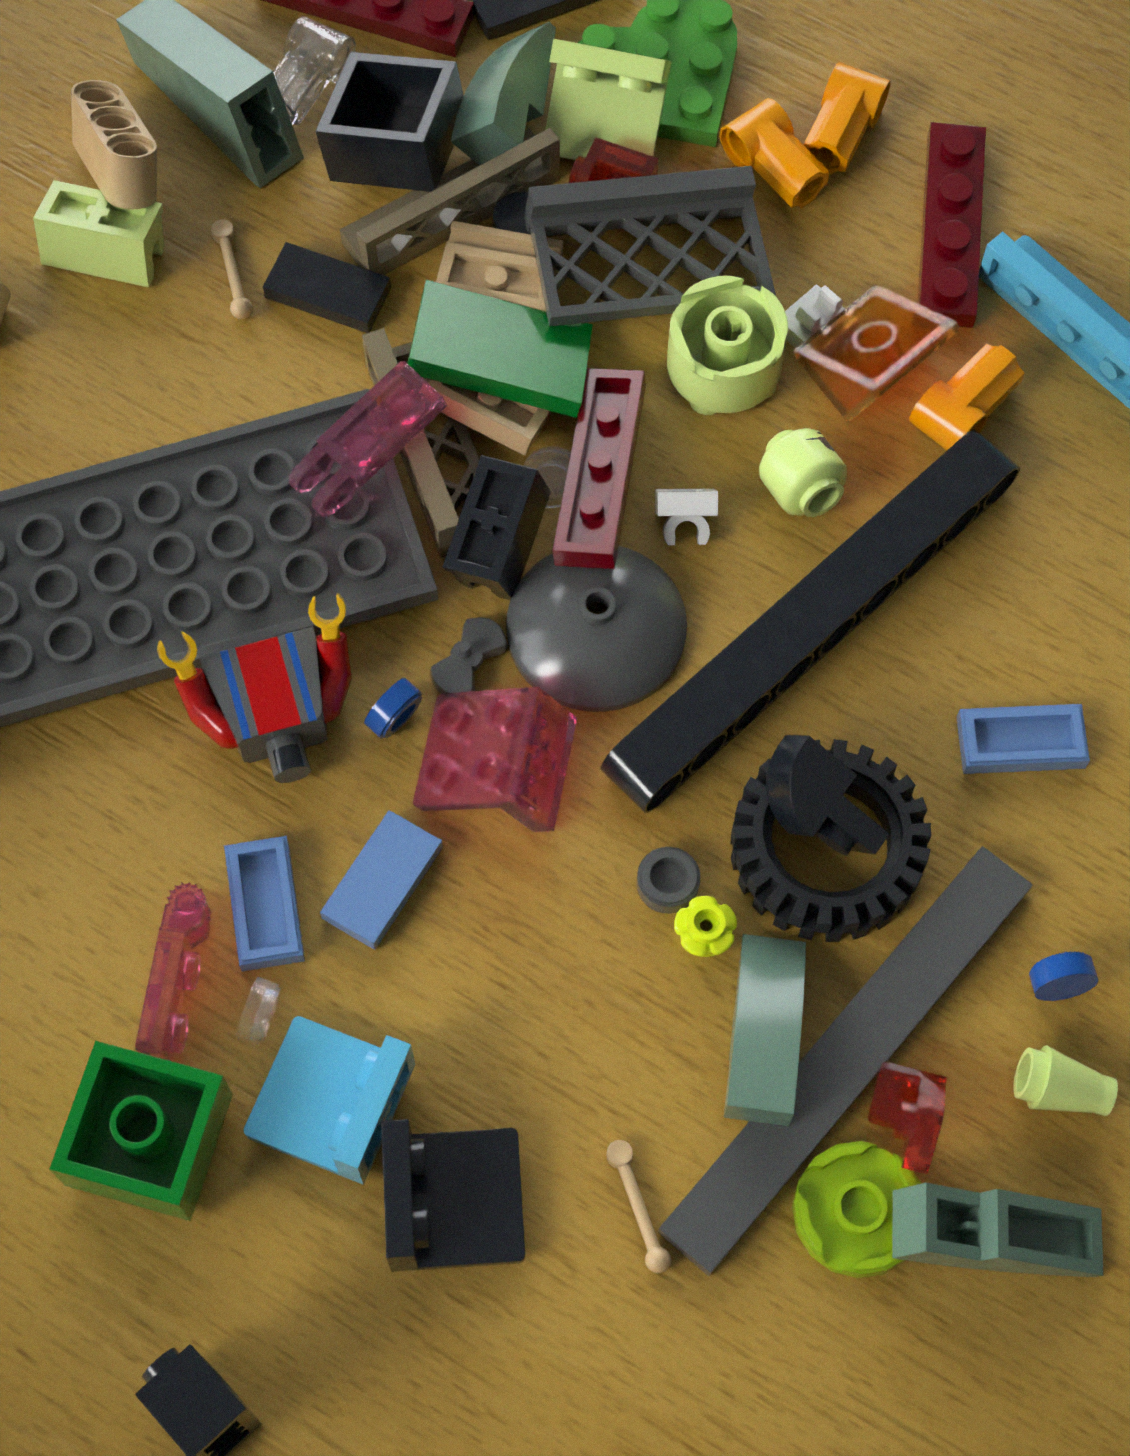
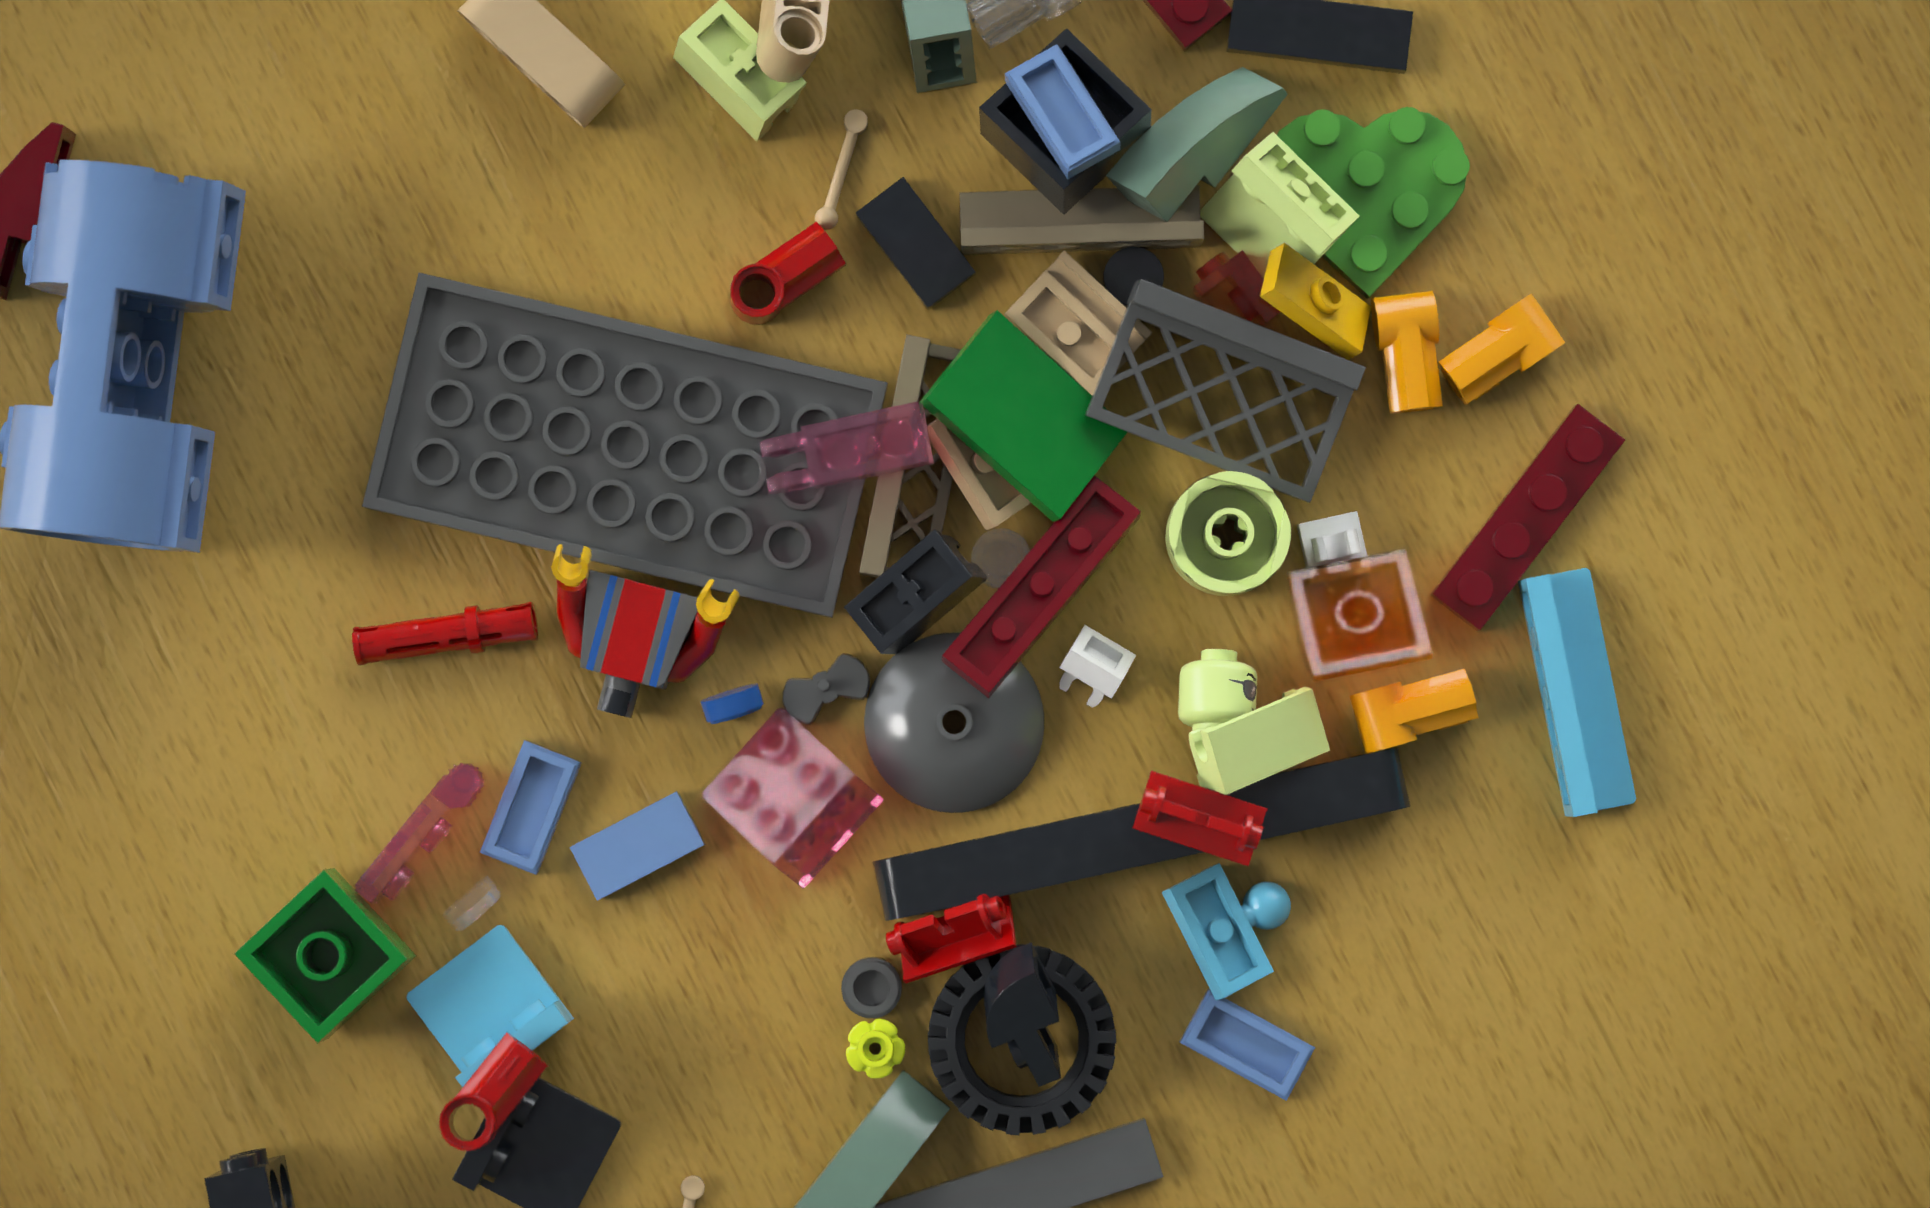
camera: 30 degrees right, 20 degrees up
none -> red pin [352,602,538,666]
none -> red piece [439,1032,549,1151]
none -> red piece [730,221,846,325]
none -> red hinge [886,893,1016,984]
none -> medium blue tile [1005,44,1120,179]
none -> red hinge [1132,770,1267,867]
none -> medium azure plate [1162,863,1291,1000]
none -> yellowish green hinge [1189,687,1330,795]
none -> yellow plate [1260,243,1371,360]

